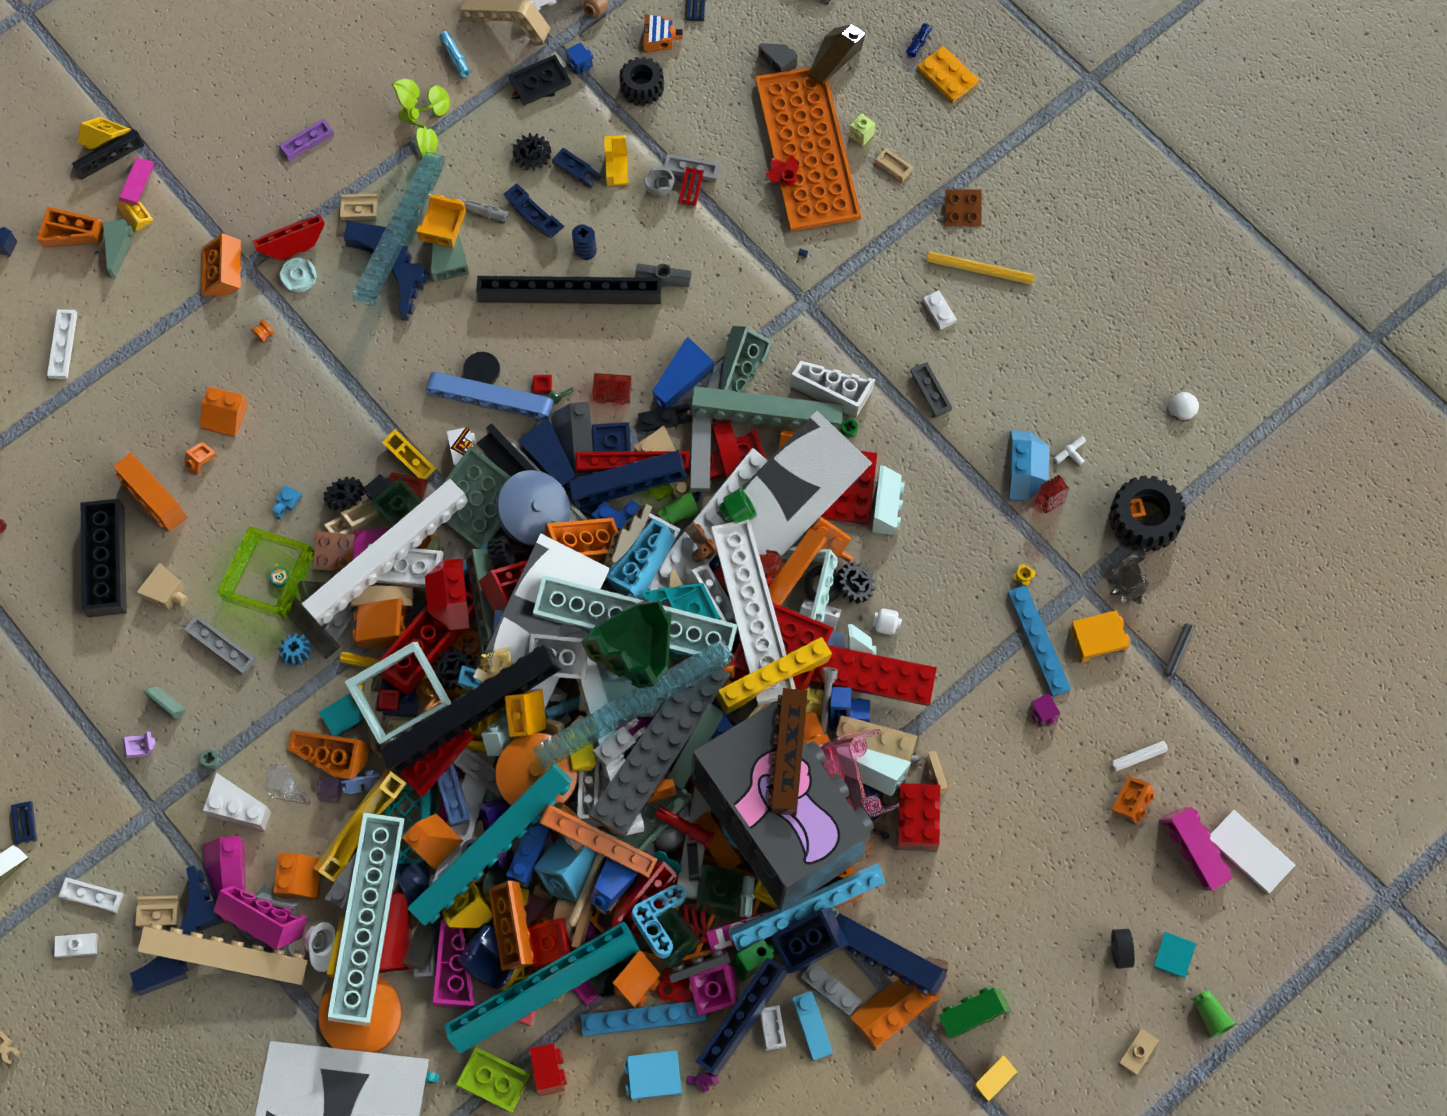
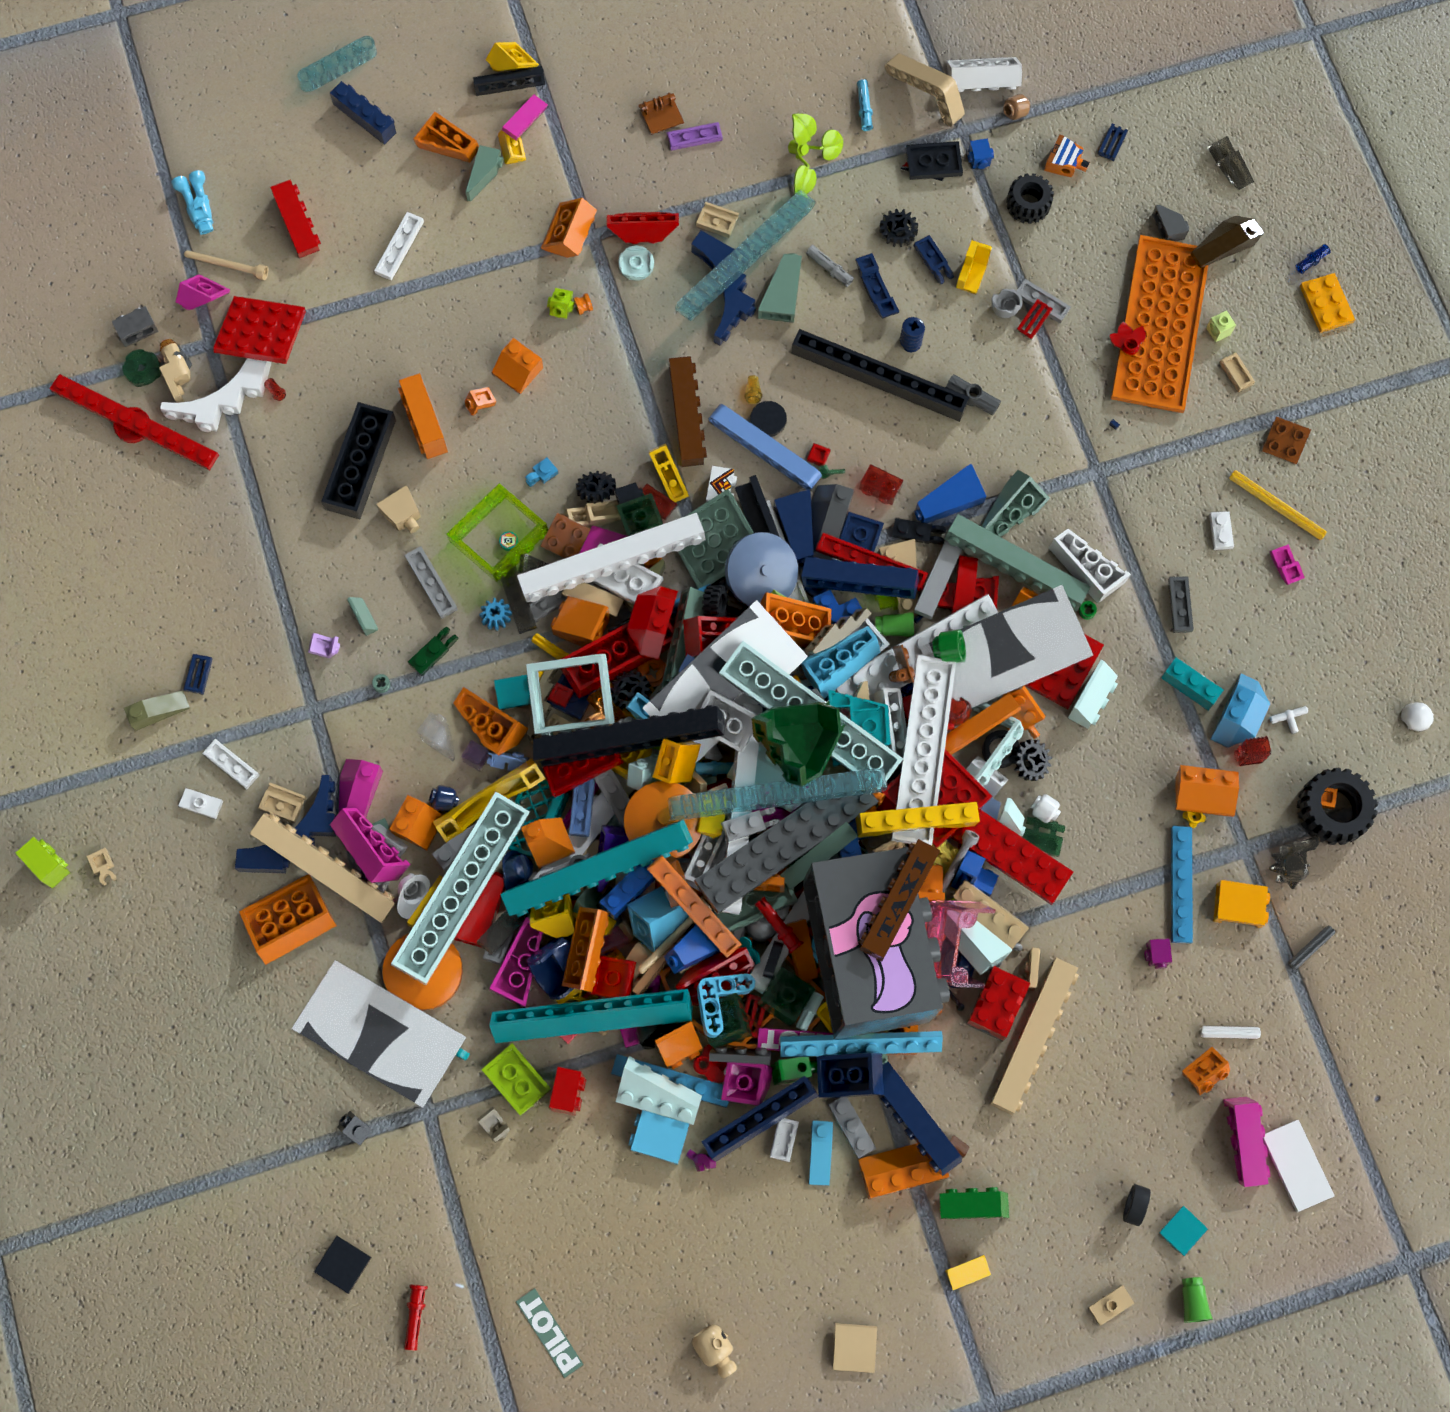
camera: 20 degrees right, 5 degrees up
white wedge [203,773,271,831] -> none
light orange panel [416,194,466,248] -> none
clear yellow brick [480,647,513,674] -> none
none -> orange slope [239,874,337,965]
none -> dark green hinge [408,627,459,676]
none -> dark blue head [429,785,459,812]
none -> lime brick [547,288,574,319]
none -> light aqua wedge [616,1056,702,1125]
none -> dark orange hinge [639,93,684,135]
none -> reddish brown brick [669,356,707,467]
none -> clear yellow cone [744,375,763,404]
none -> tan brick [990,957,1079,1115]
none -> clear green plate [1023,816,1066,857]
none -> teal brick [1161,657,1224,711]
none -> orange slope [1175,765,1239,817]
none -> dark pink slope [1269,544,1305,585]

